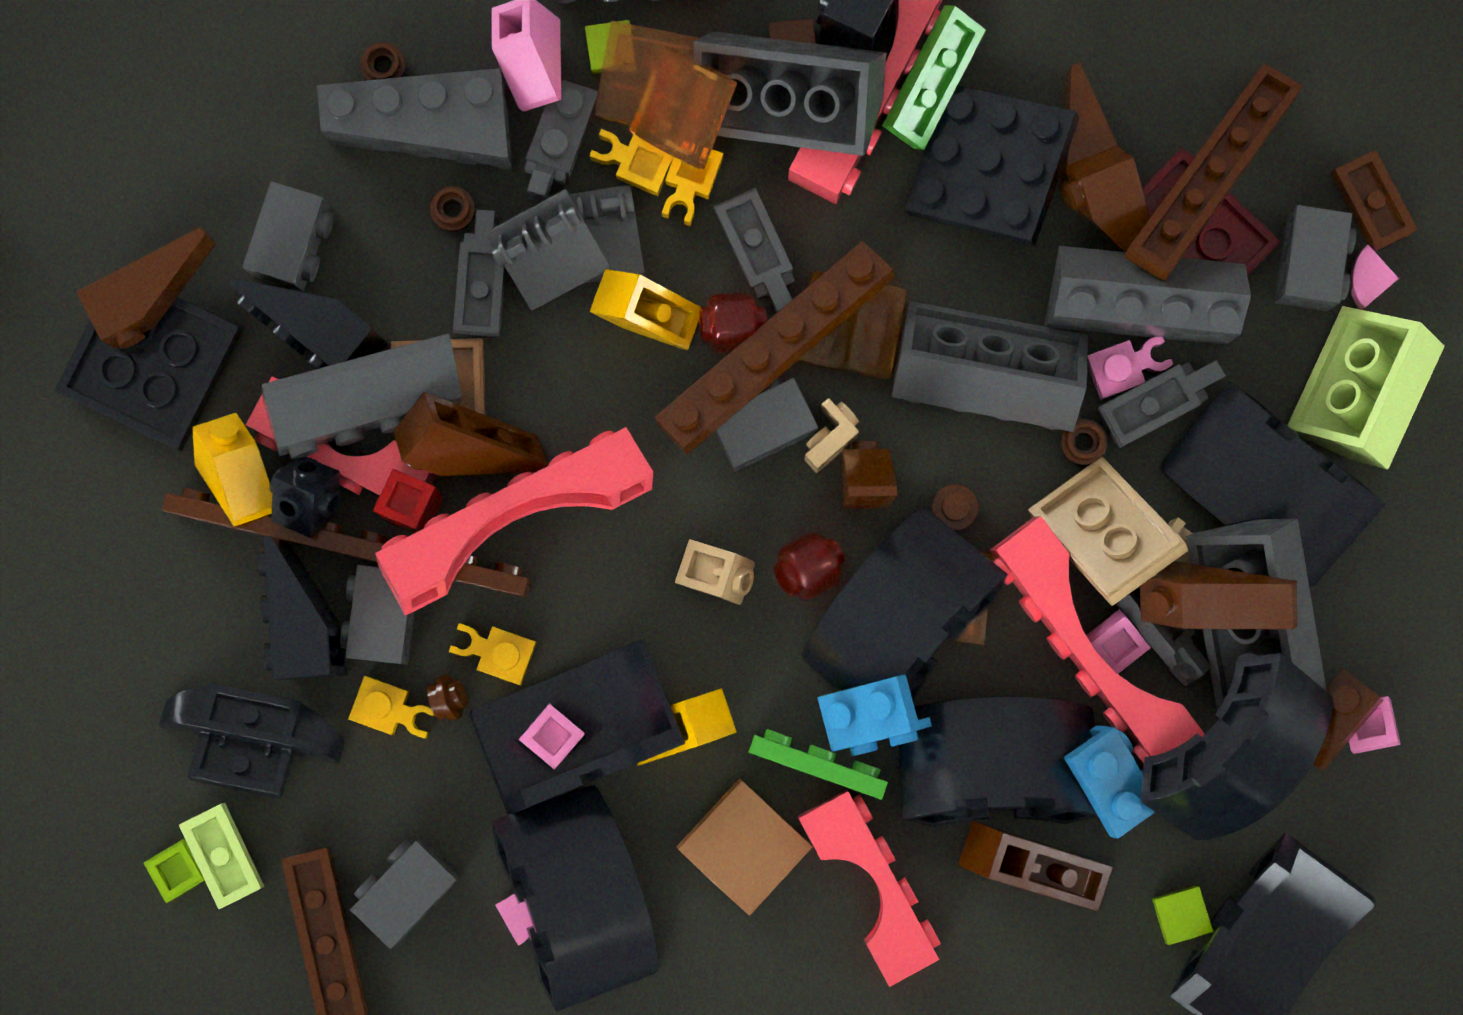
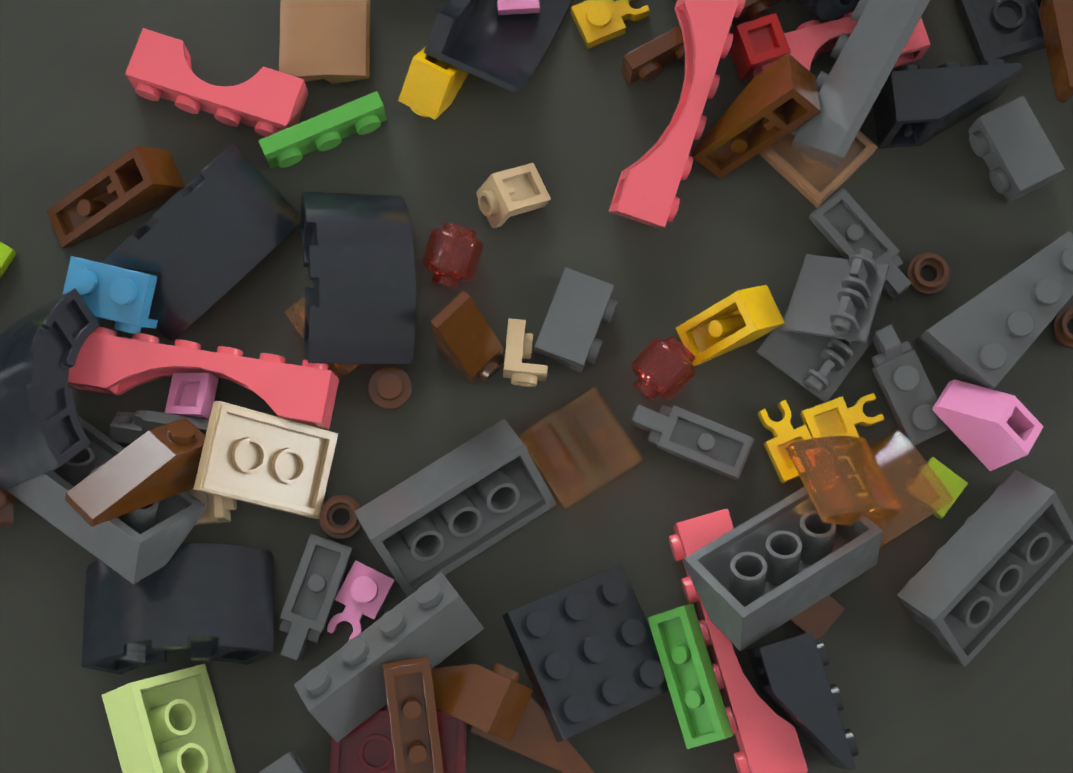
camera: 130 degrees right, 5 degrees down
reddish brown plate [654,241,895,455] -> none
dark azure bracket [817,674,932,756] -> none

